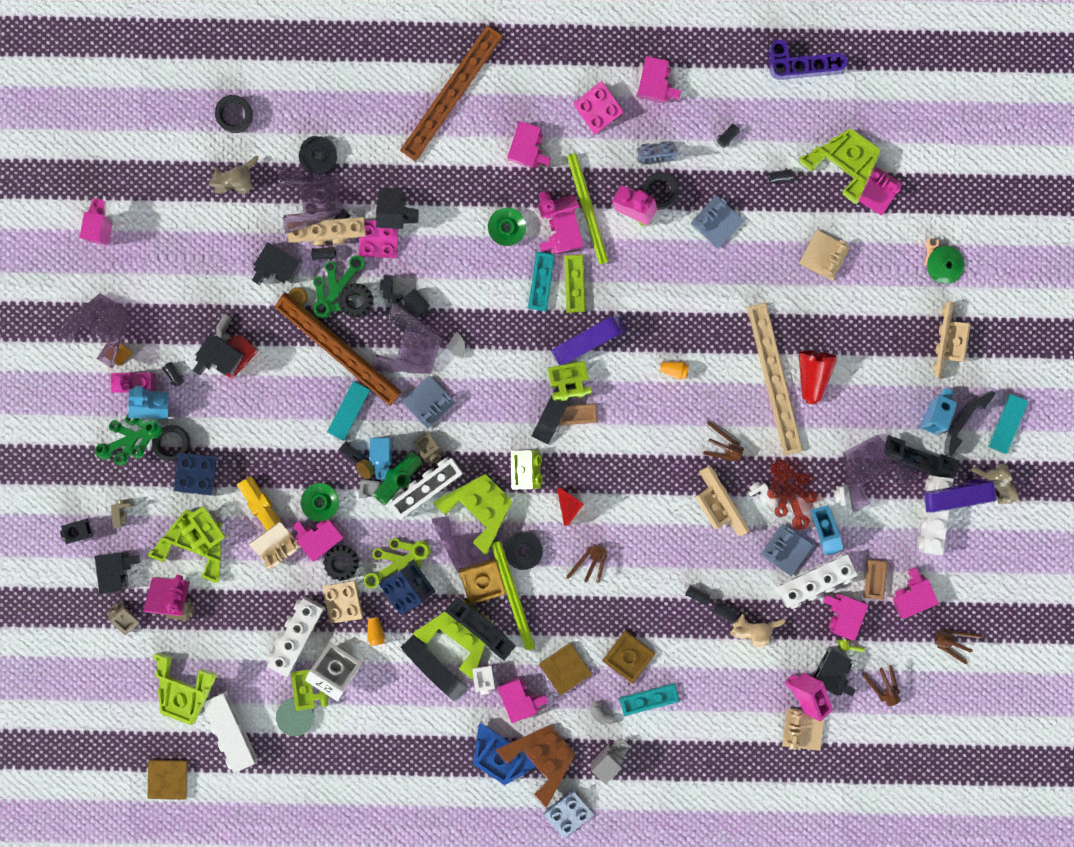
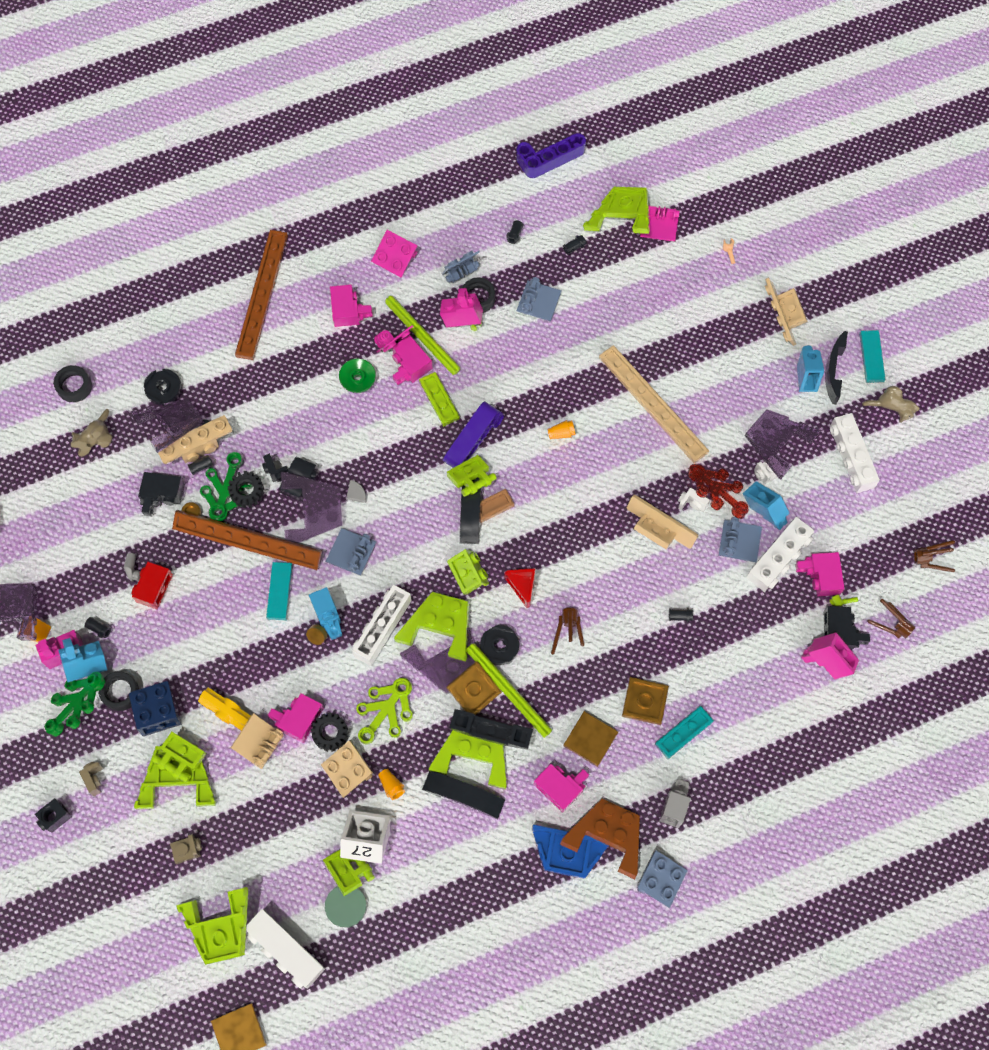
camera: 30 degrees left, 20 degrees down
black hinge [94,551,141,594] -> none
dark tan bracket [108,601,139,635] -> none
dark pink hinge [143,575,190,616] -> none
black hinge [192,333,246,376] -> none
white brick [267,597,325,677] -> none
green dish [301,483,339,522] -> none
black pin [338,441,364,464] -> none
light grey tile [358,479,380,498] -> none
dark pink hinge [359,220,399,258] -> none
green piece [373,452,422,506] -> none
black hinge [375,187,419,229] -> none
dark blue bracket [379,560,436,615] -> none
dark tan bracket [412,431,445,465] -> none
white bracket [472,666,496,695] -> none
teal tile [528,252,555,312] -> none
light grey arm [590,702,614,724] -> none
dark pink hinge [637,56,681,103] -> none
reddish brown plant [703,421,744,461] -> none
black pin [712,601,738,623] -> none
tan animal [730,614,786,648] -> none
tan hinge [782,708,824,751] -> none
red cone [798,350,837,404] -> none
tan hinge [799,230,850,281] -> none
medium nougat tile [863,559,887,600] -> none
black slope [883,435,959,478] -> none
dark pink hinge [891,567,939,619] -> none
dark purple beam [923,479,997,513] -> none
green dish [927,246,964,284] -> none

